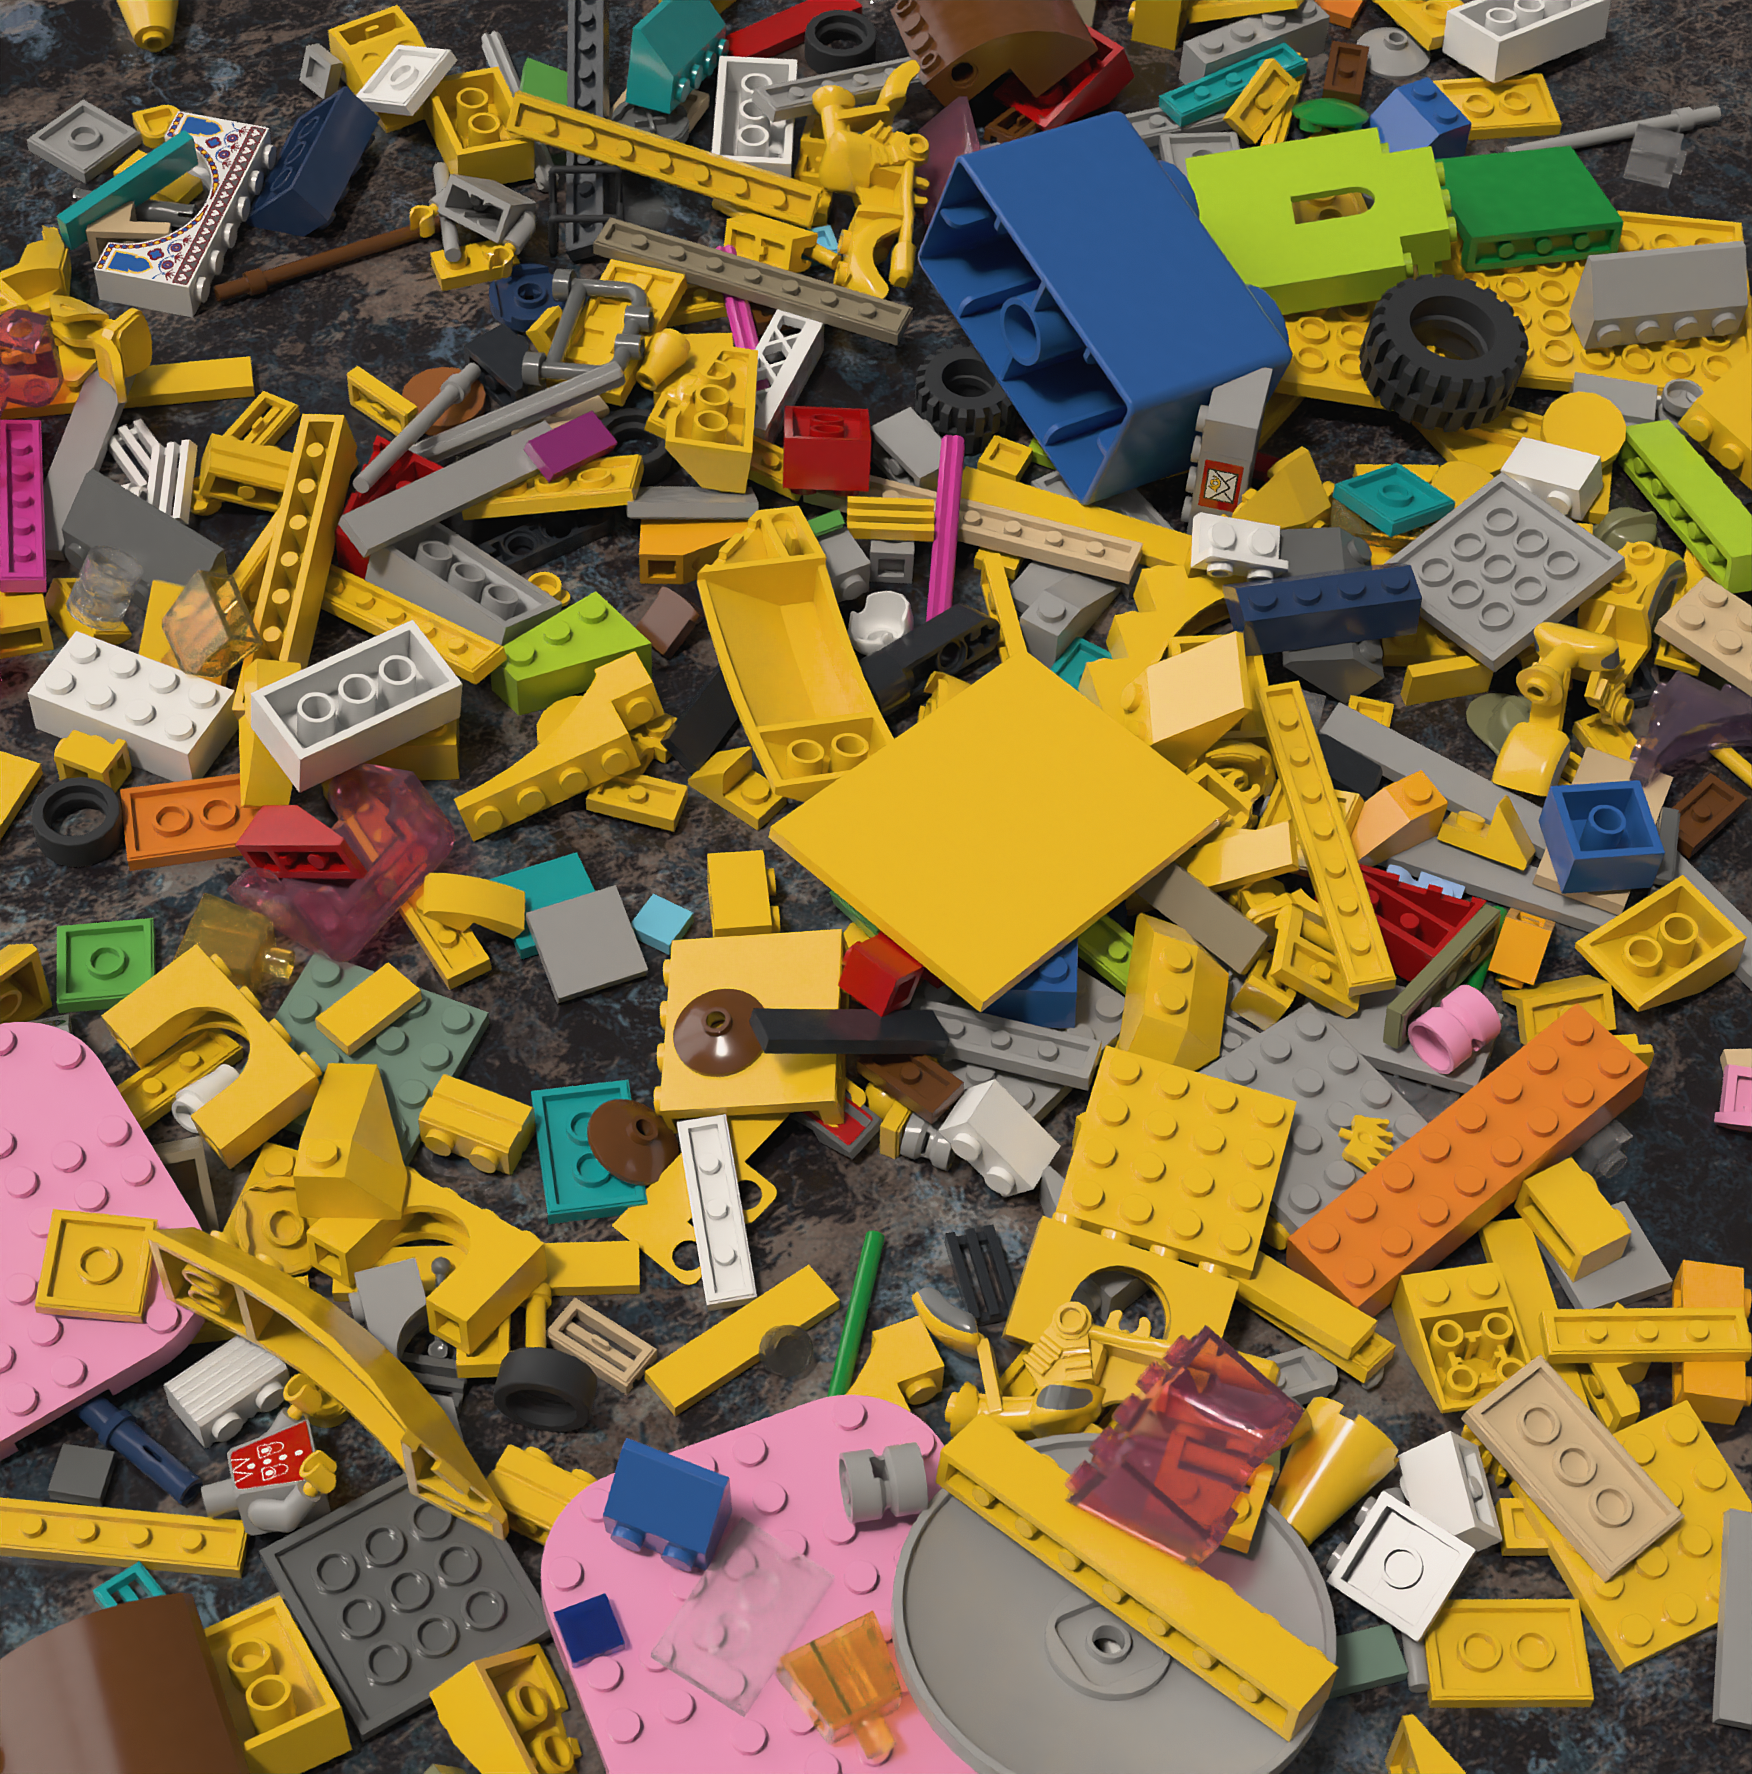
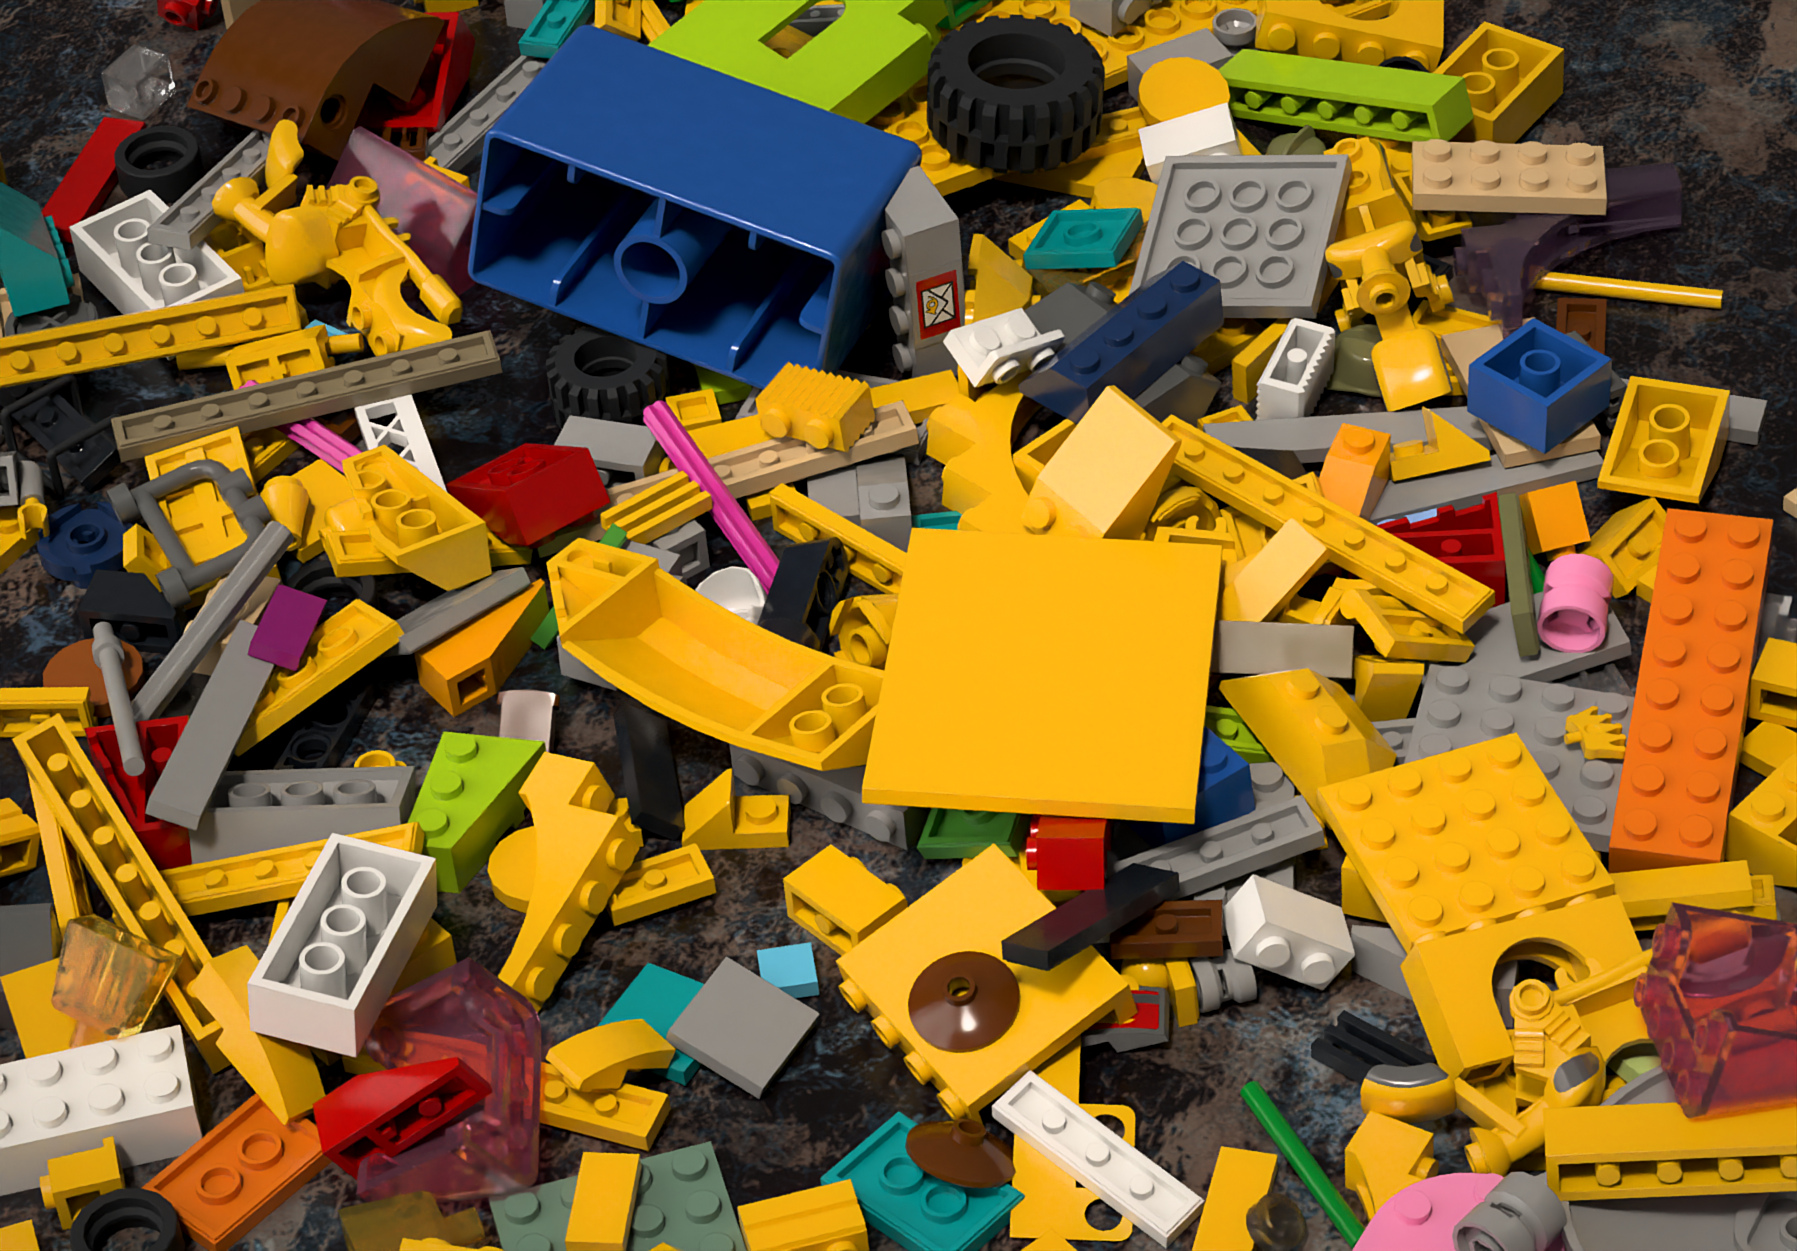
camera: 30 degrees left, 10 degrees down
none -> yellow brick [755,362,875,452]
none -> white brick [1255,318,1335,420]

